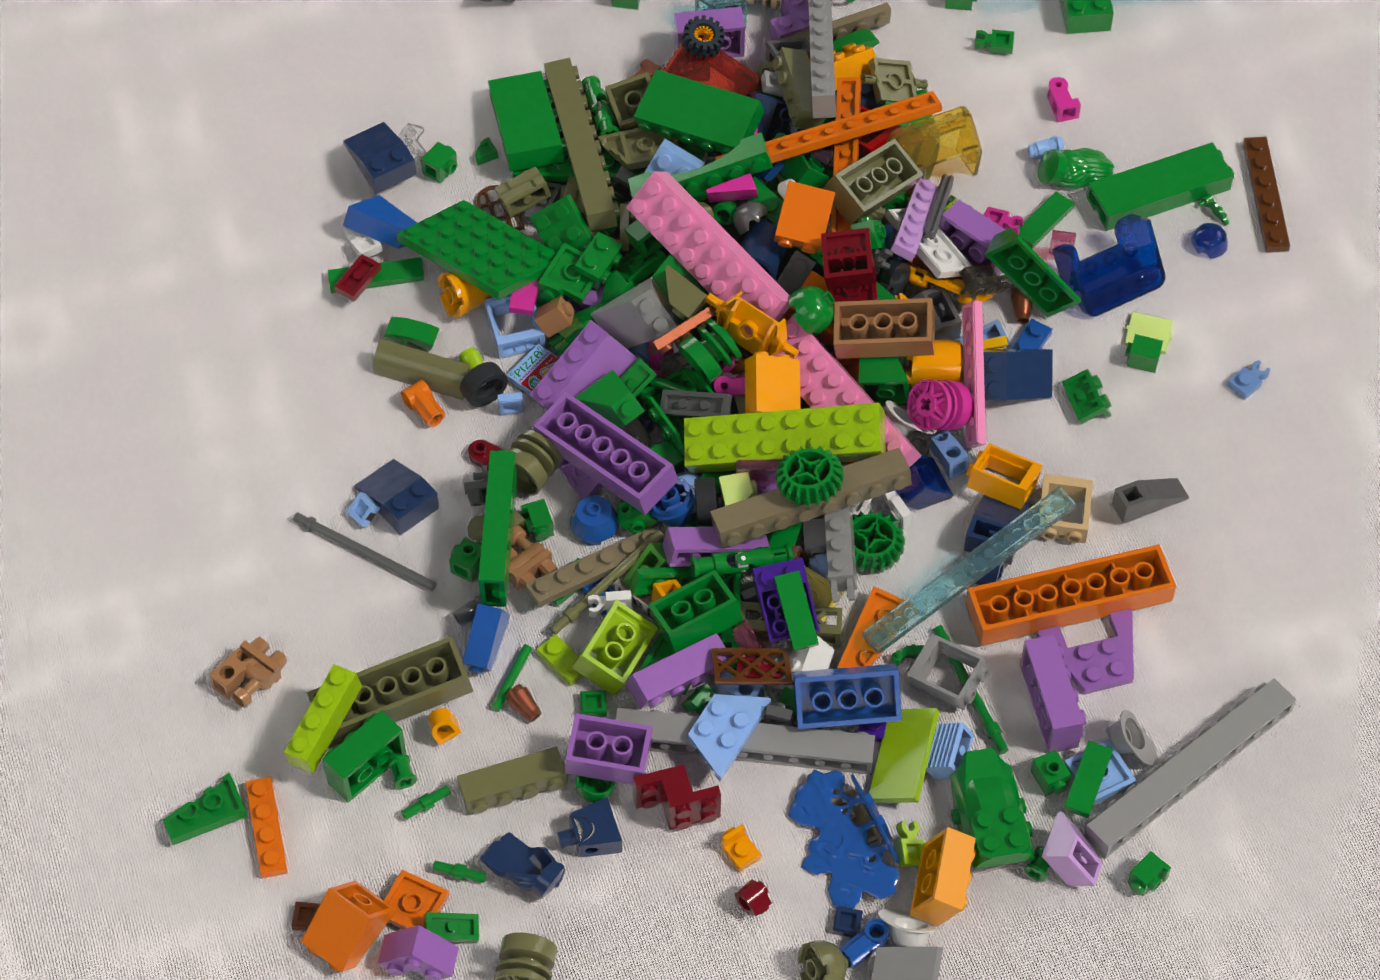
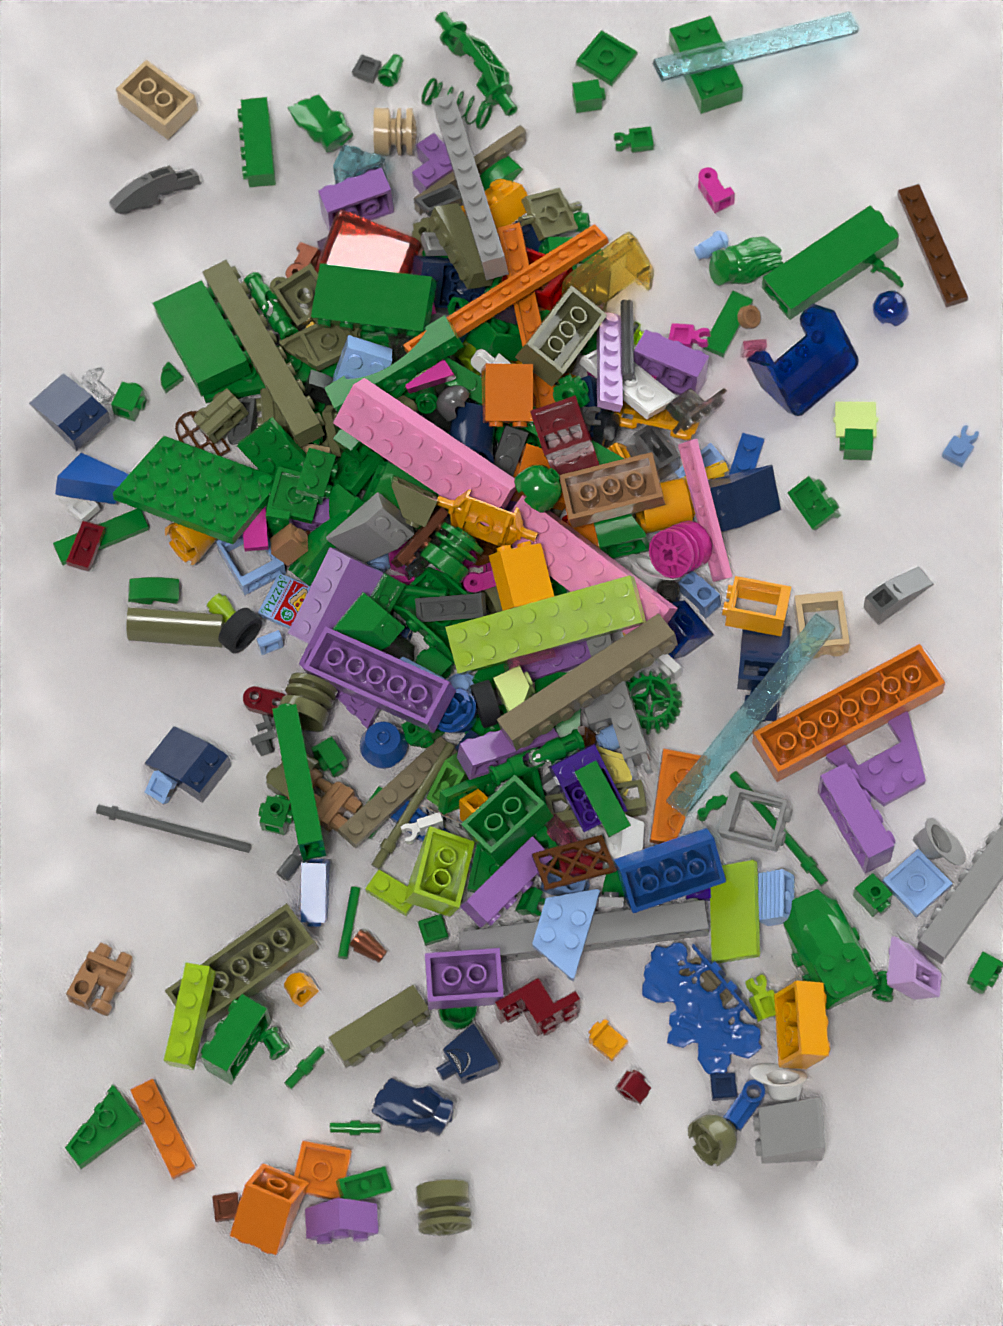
camera: 10 degrees left, 10 degrees up
orange piece [401,380,445,427] -> none
black bush [682,15,725,60] -> none
green gear [775,445,844,508] -> none
green slope [985,227,1082,318] -> none
copper cone [1011,288,1033,324] -> none
green tile [1063,741,1113,818] -> none
none -> medium nougat tile [738,305,761,329]

